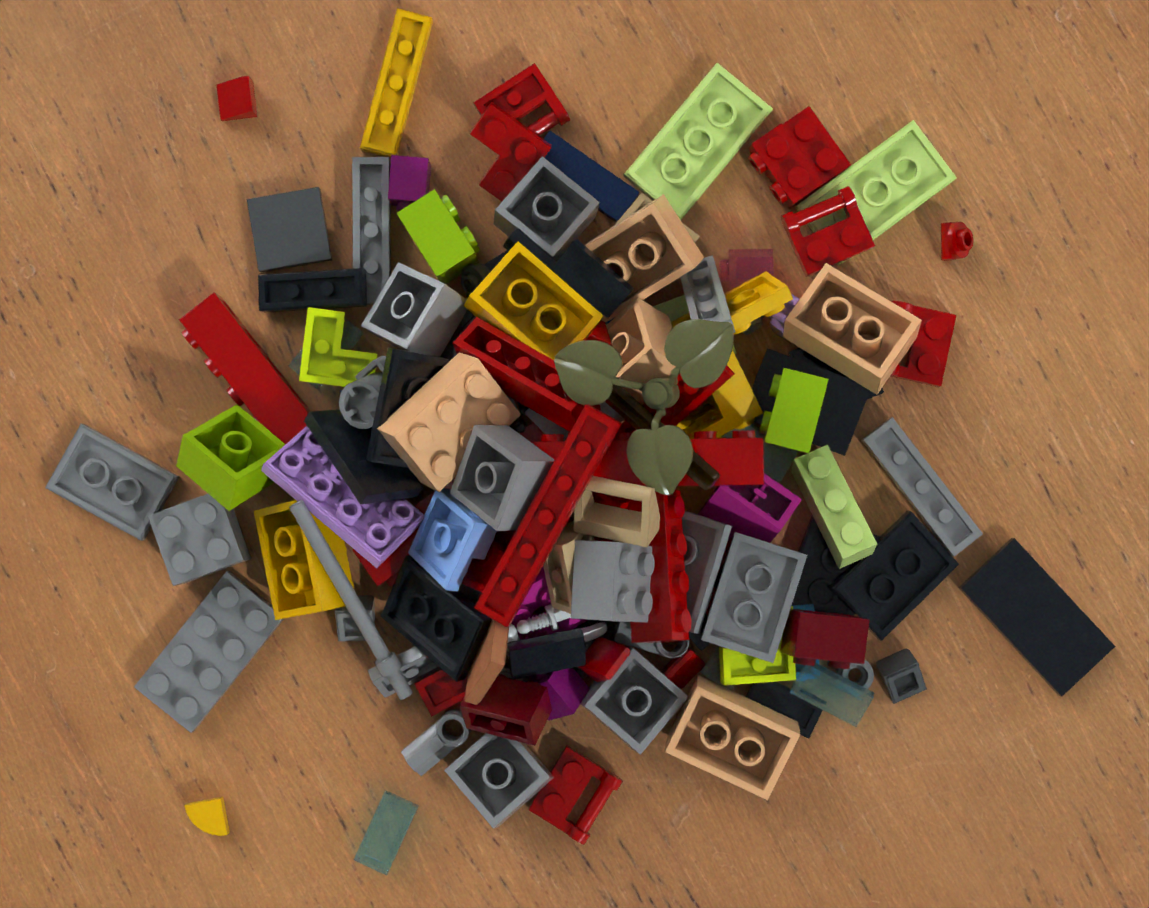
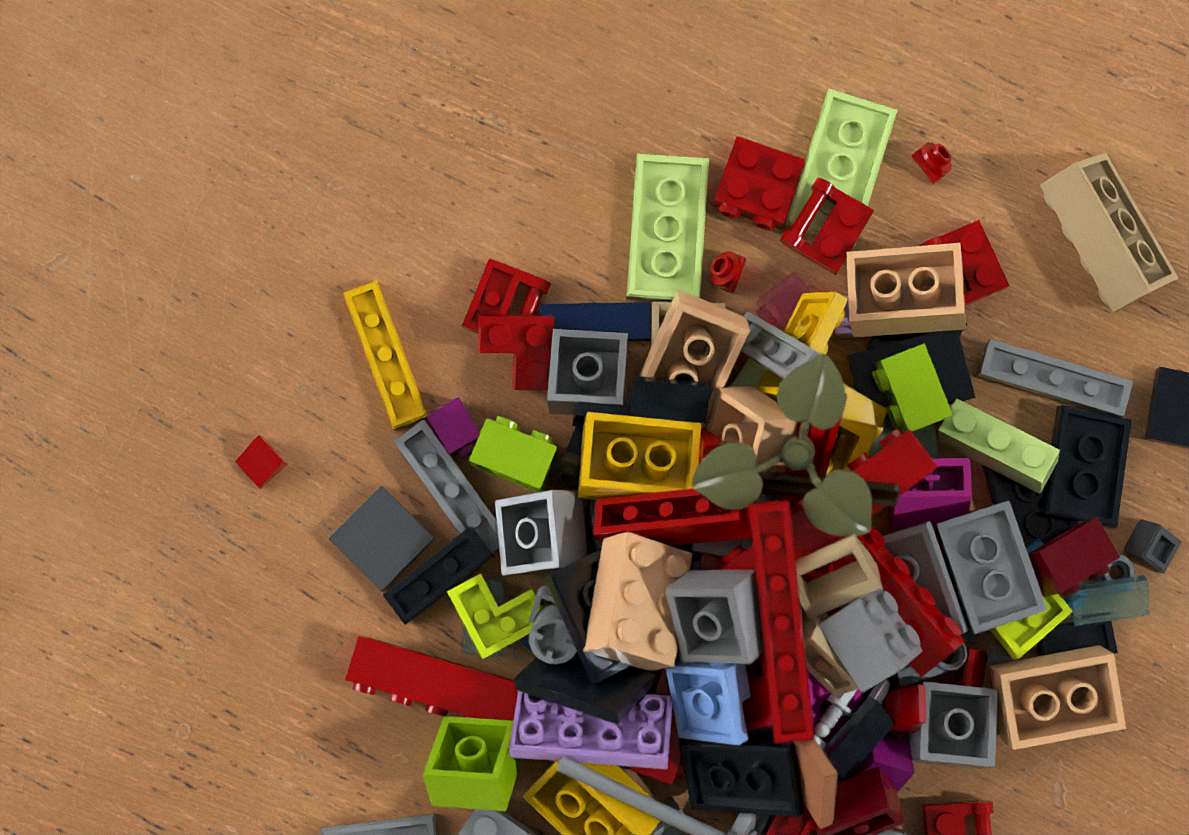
camera: 35 degrees left, 5 degrees down
none -> red plate [710,251,746,293]
none -> tan slope [1040,153,1178,313]

